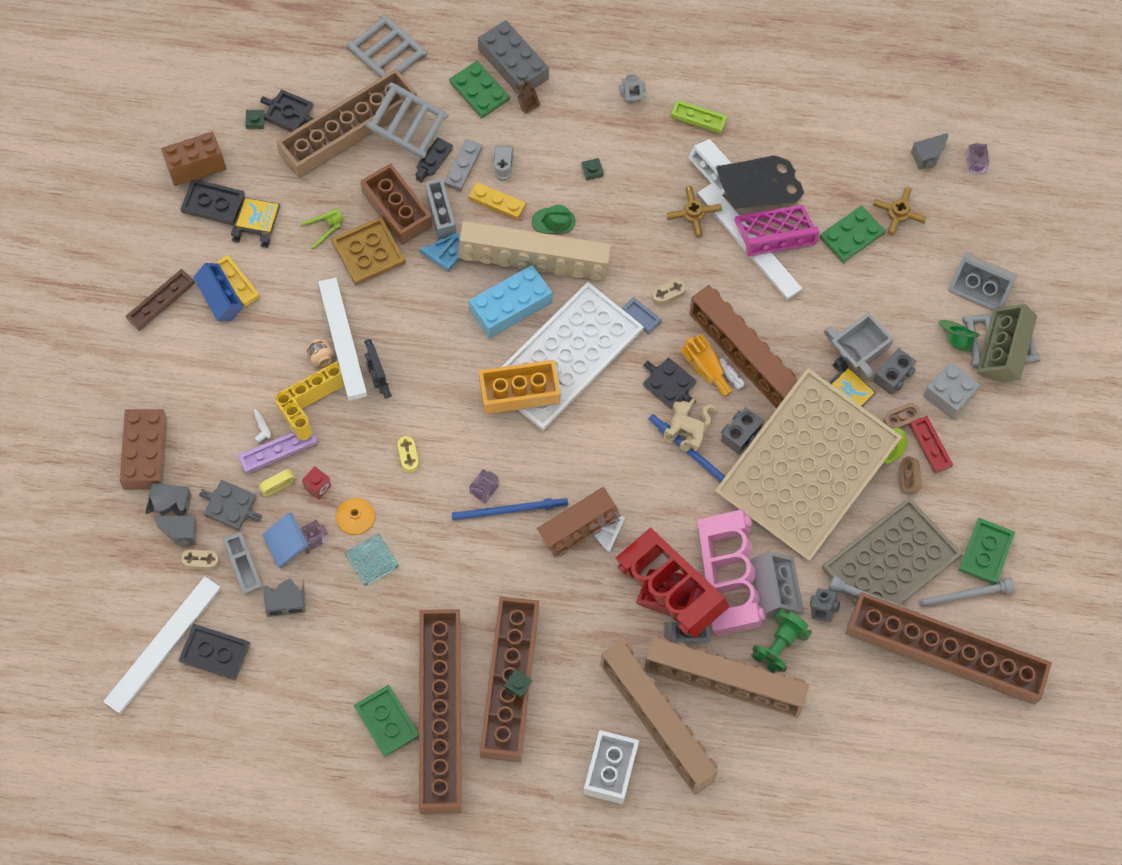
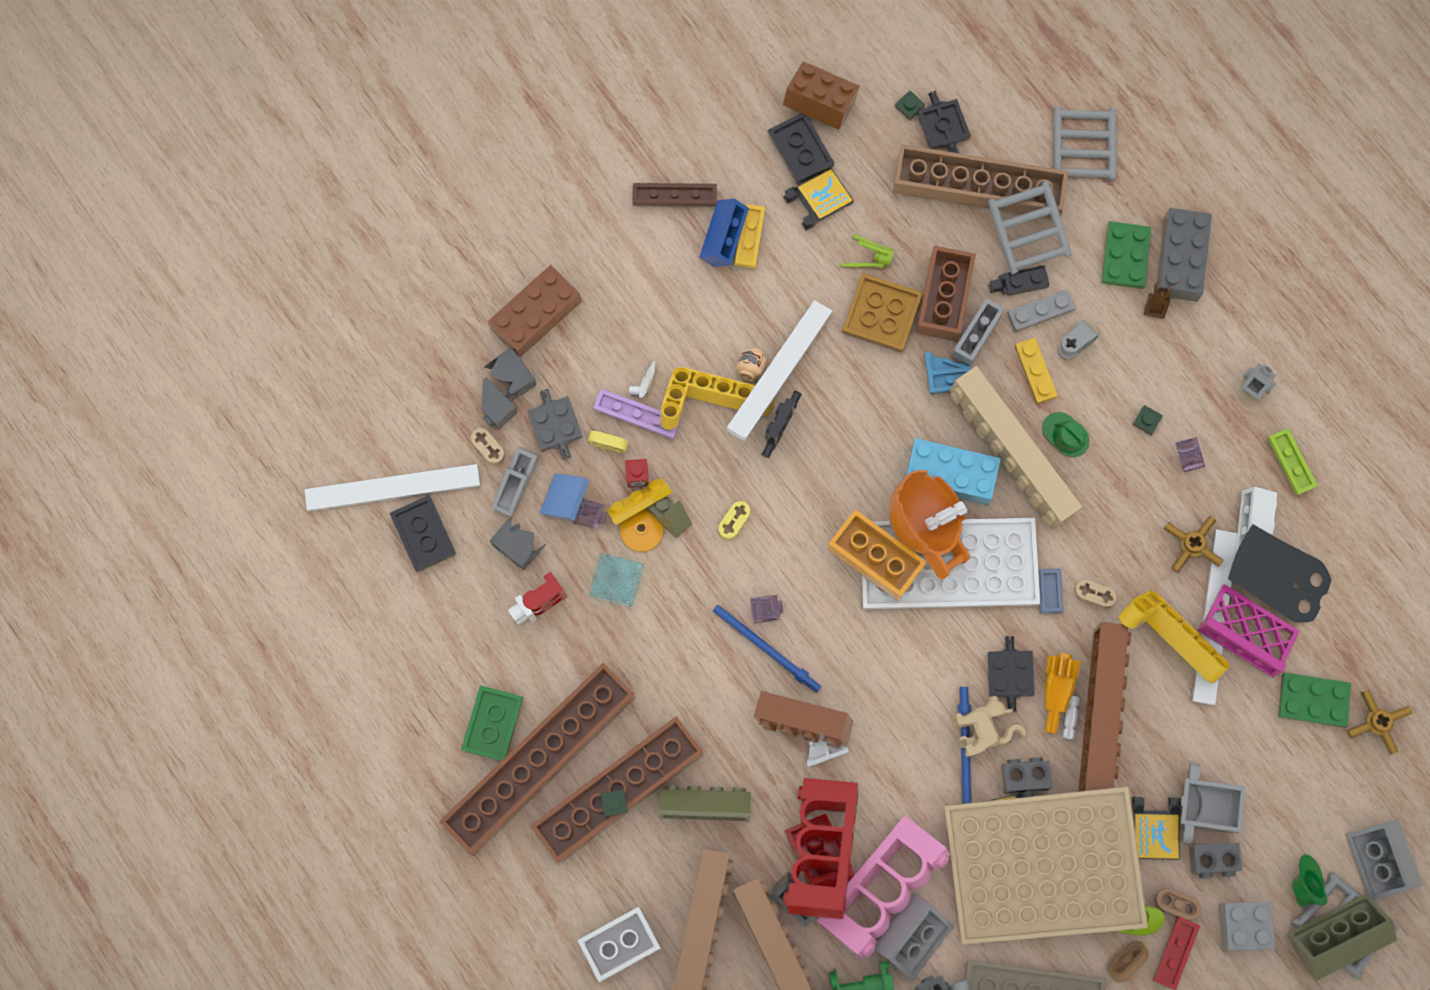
camera: 50 degrees right, 10 degrees up
none -> red hips [508,572,567,625]
none -> yellow plate [606,477,672,525]
none -> olive slope [645,496,692,538]
none -> olive slope [658,785,751,821]
none -> orange windscreen [889,470,970,579]
none -> white axle [925,501,967,531]
none -> yellow beam [1118,590,1230,683]
none -> clear purple brick [1175,437,1205,473]

